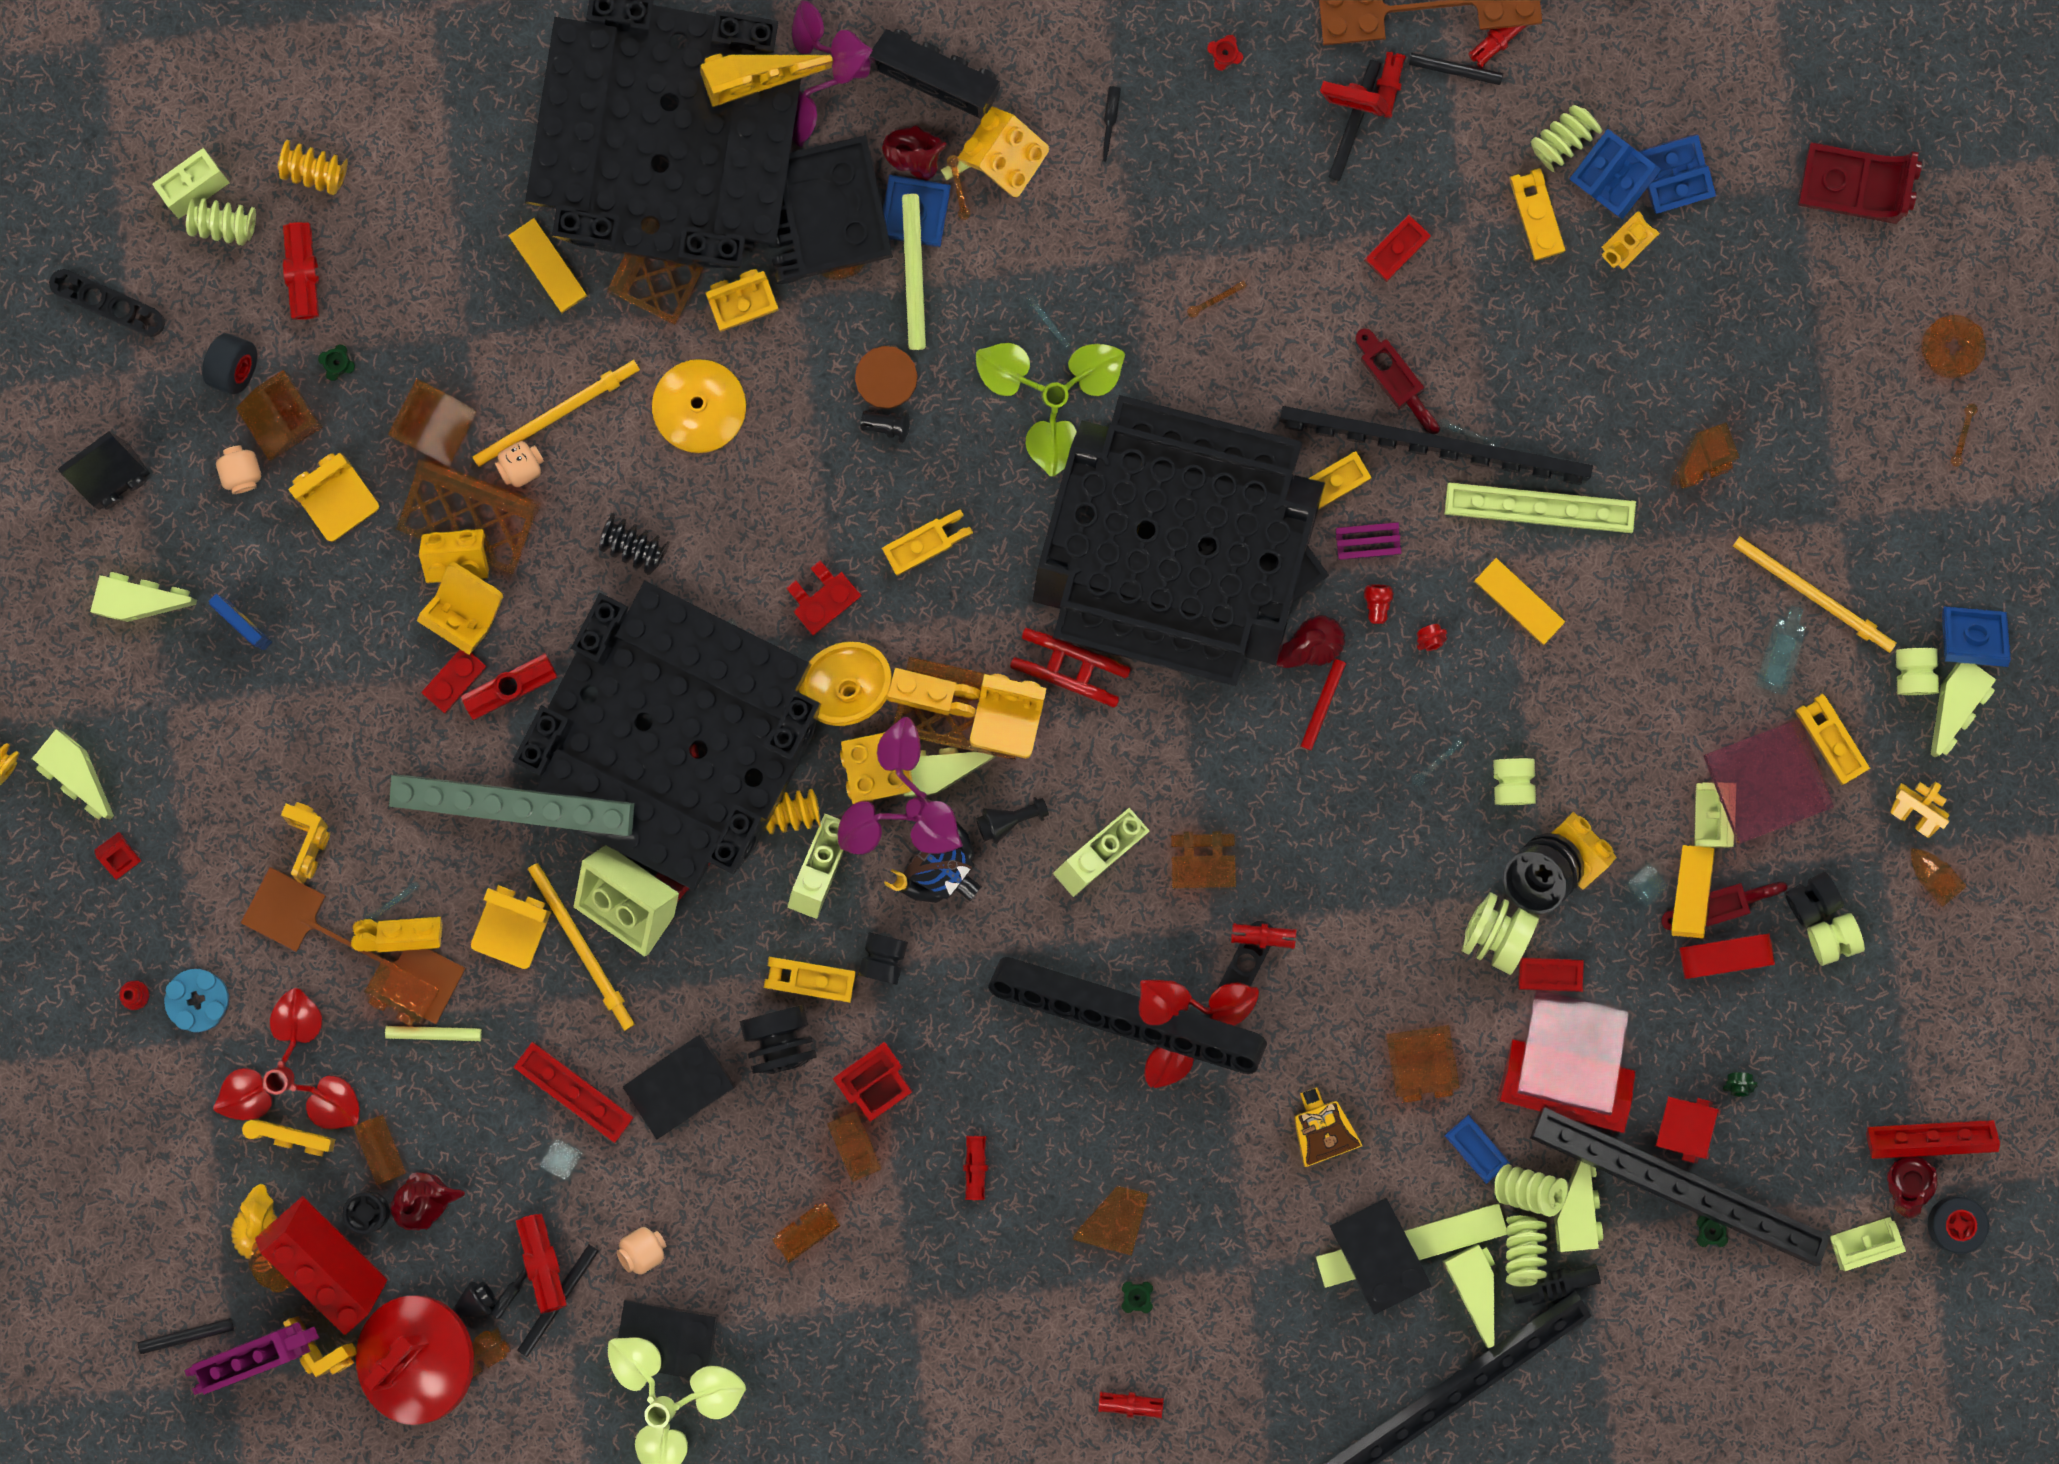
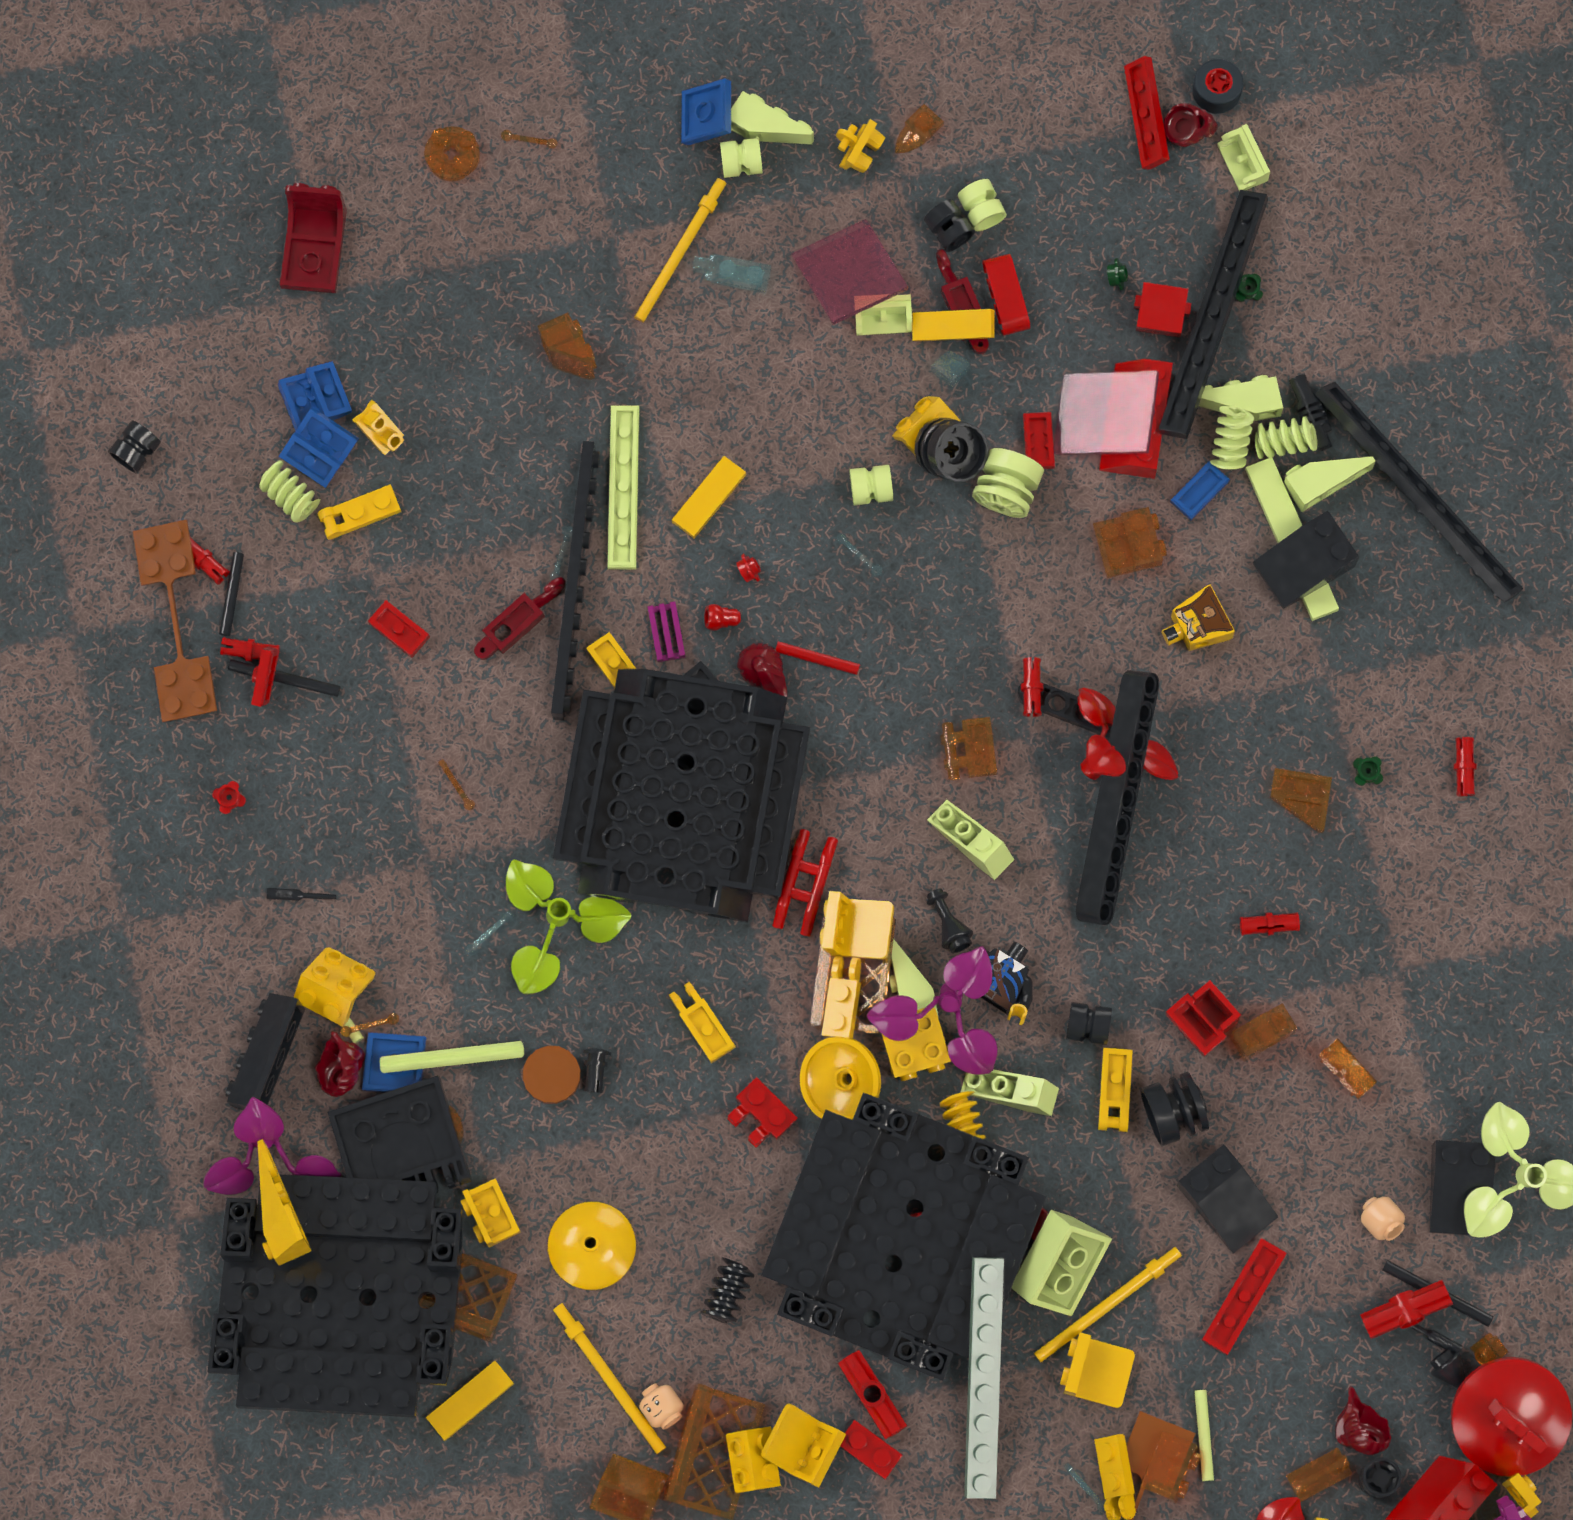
camera: 95 degrees left, 10 degrees down
clear light blue slope [539,1138,583,1181] -> none
yellow plate [1795,694,1870,785] -> none

